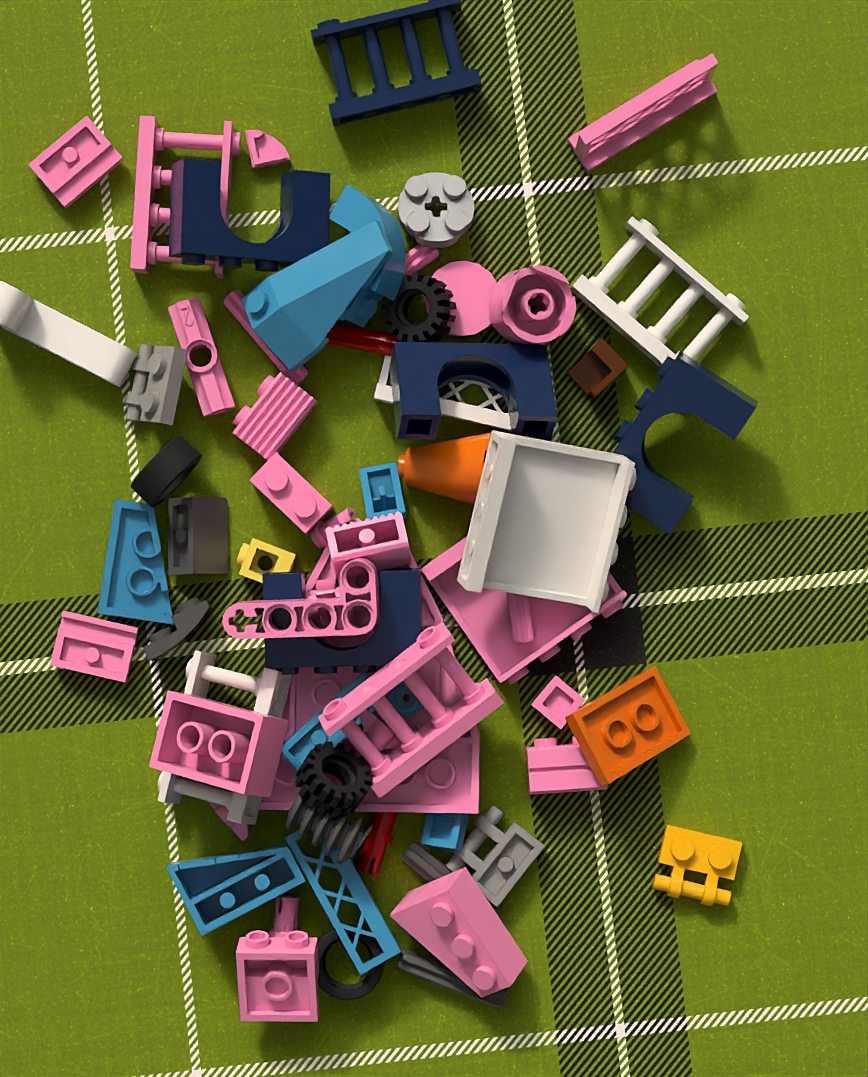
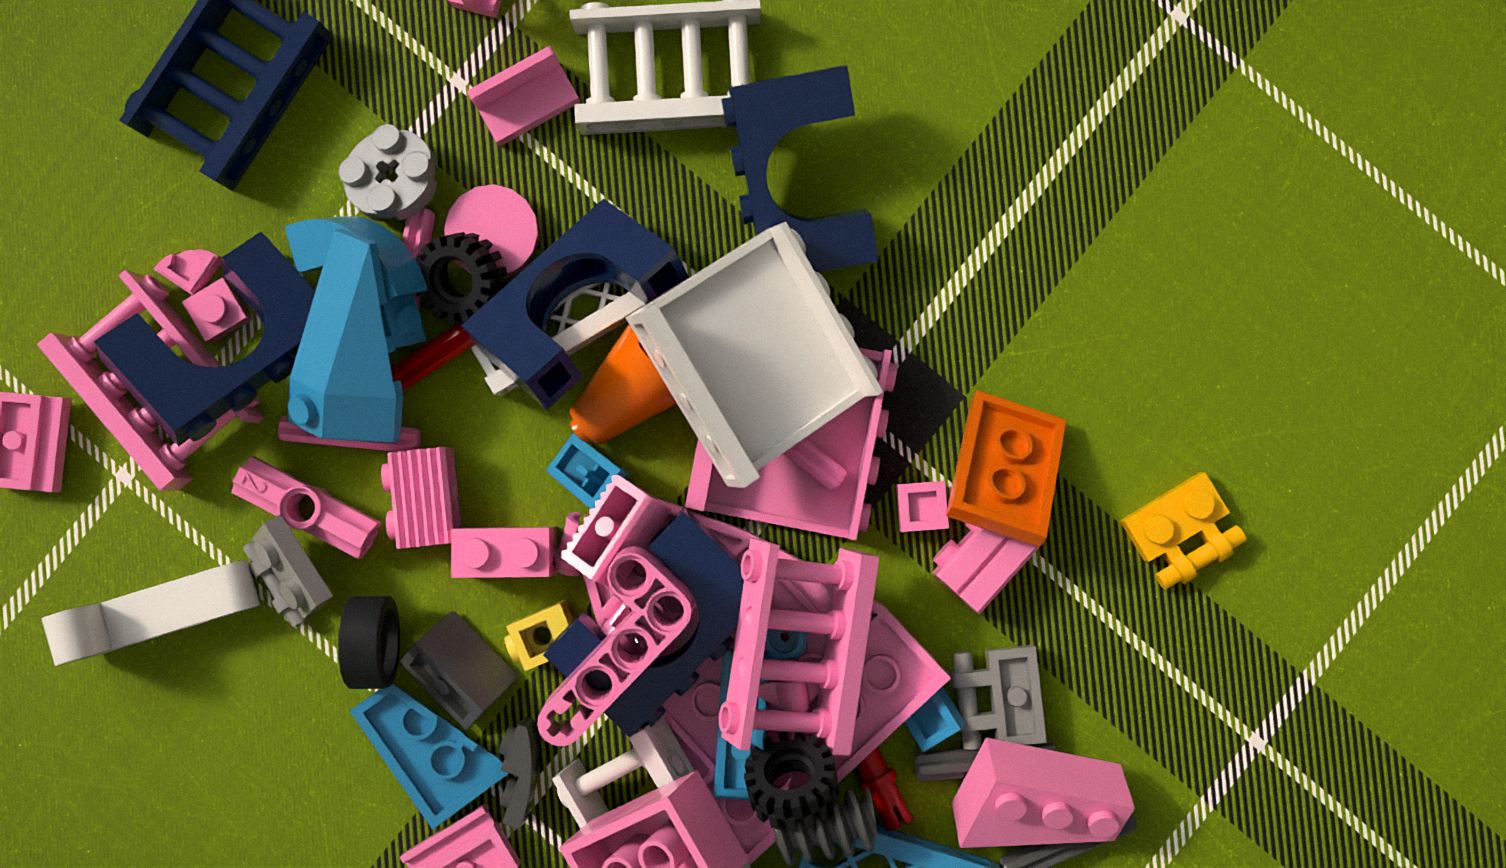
camera: 40 degrees left, 0 degrees up
bright pink brick [489,265,576,344] -> none
reddish brown panel [568,338,628,401] -> none
none -> bright pink plate [182,277,253,344]
none -> bright pink panel [467,46,581,147]

